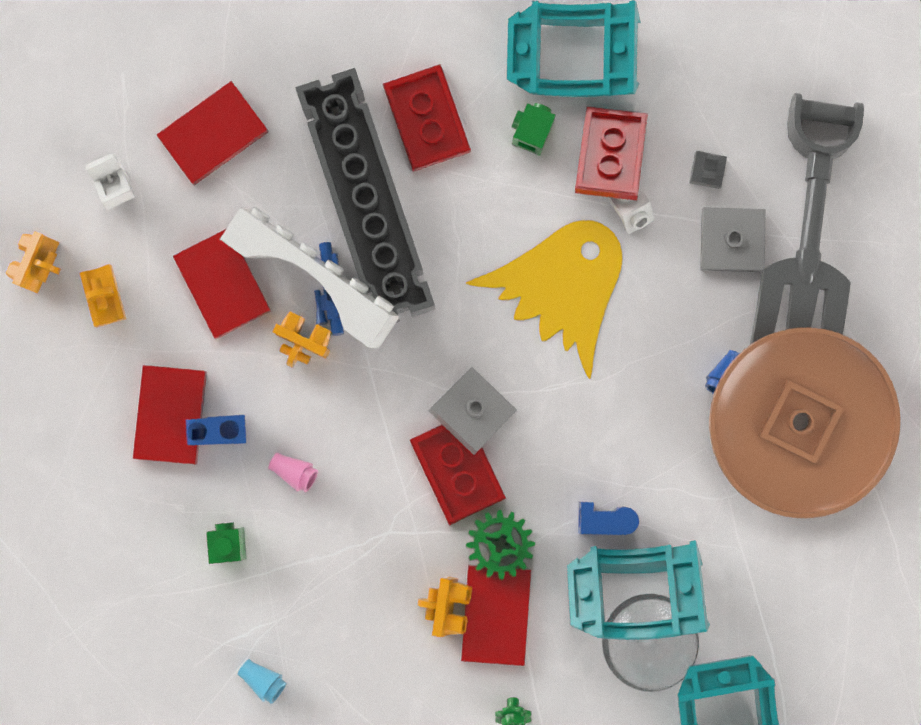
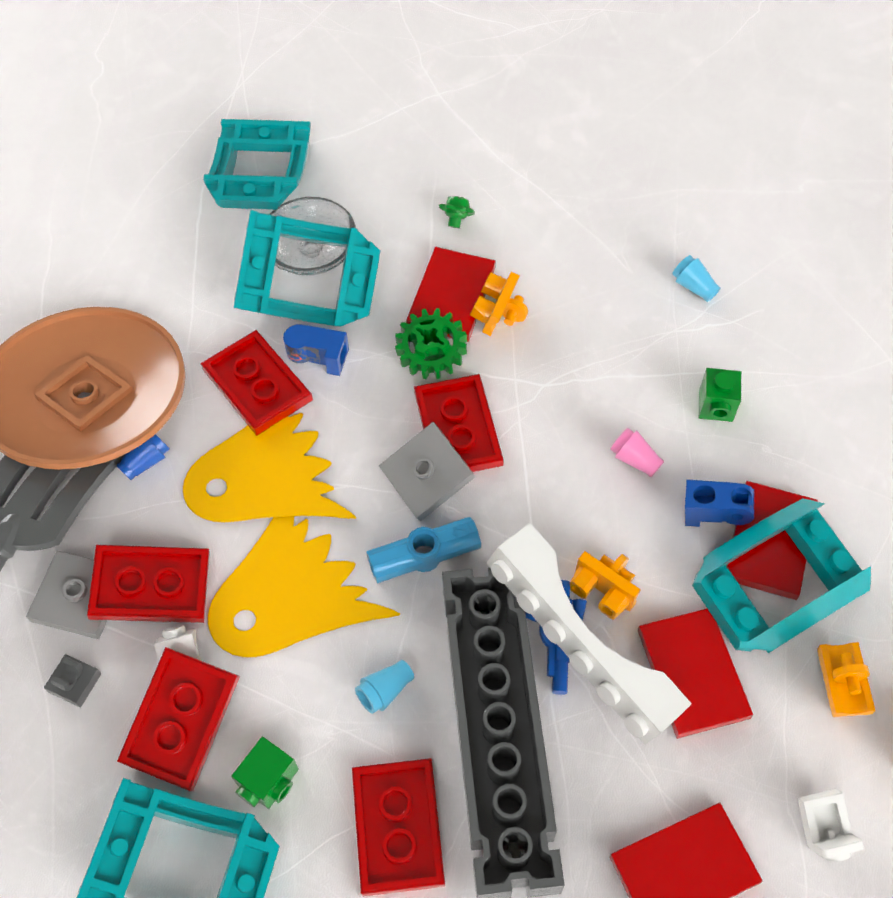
camera: 165 degrees left, 25 degrees down
none -> red tile [87,545,210,623]
none -> yellow piece [183,413,356,522]
none -> red tile [200,330,313,436]
none -> medium azure cone [355,660,415,714]
none -> dark azure piece [366,517,481,584]
none -> teal wedge [692,498,871,653]

